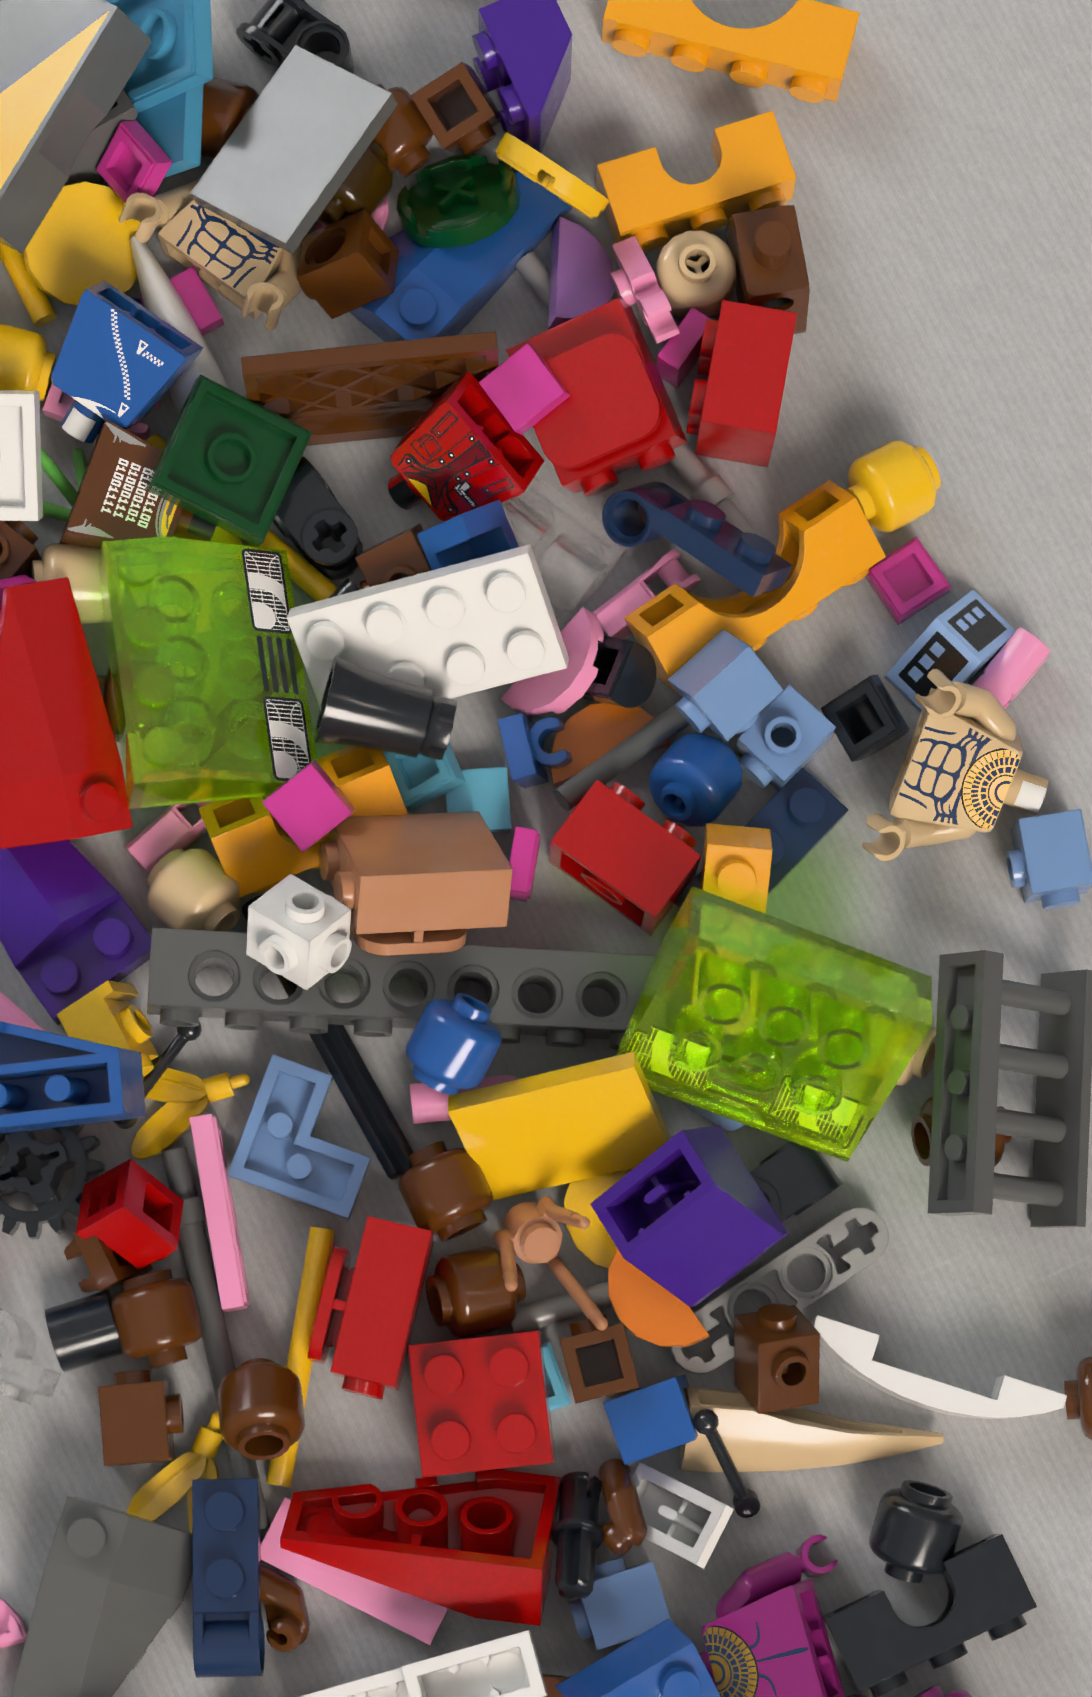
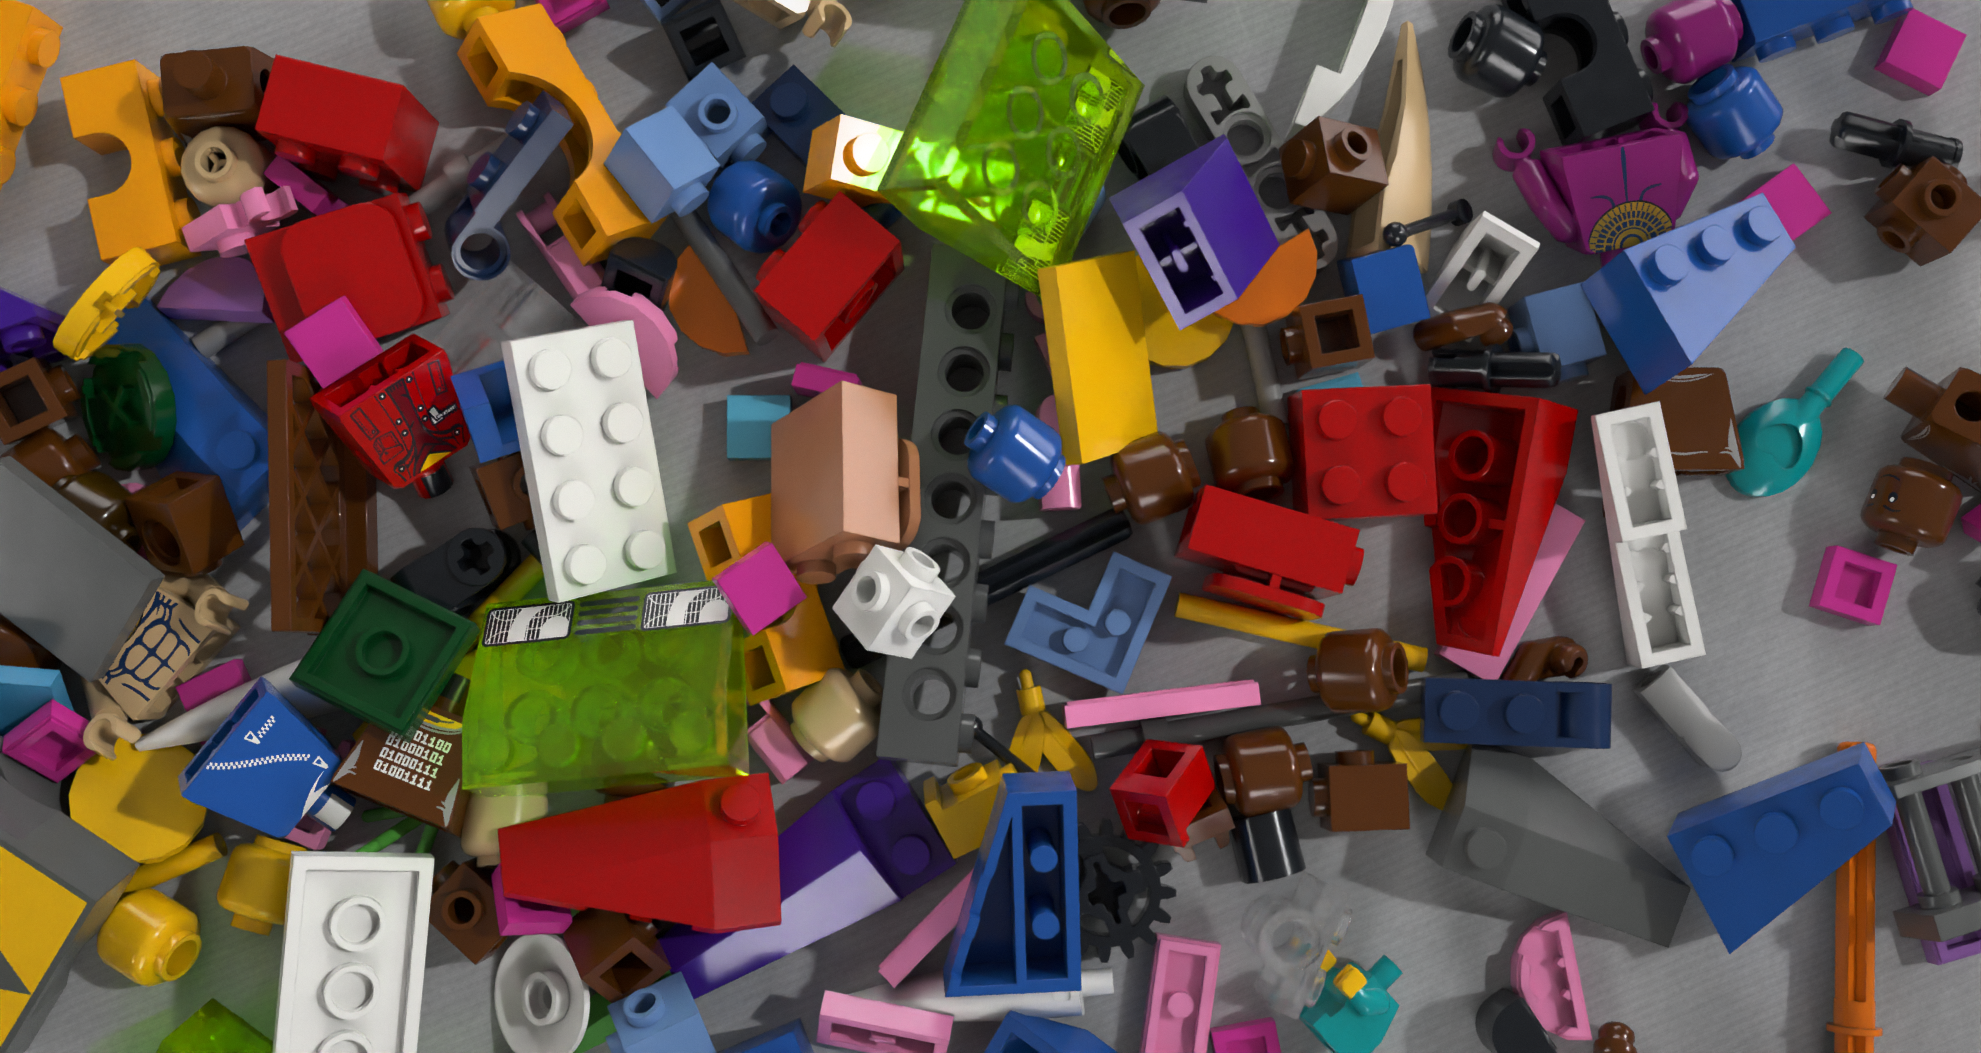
camera: 90 degrees left, 5 degrees up
black plant [314,656,457,760] -> none
medium azure tile [383,742,466,811] -> none
nougat plant [493,1196,608,1331] -> none
blue tile [498,713,572,789] -> none

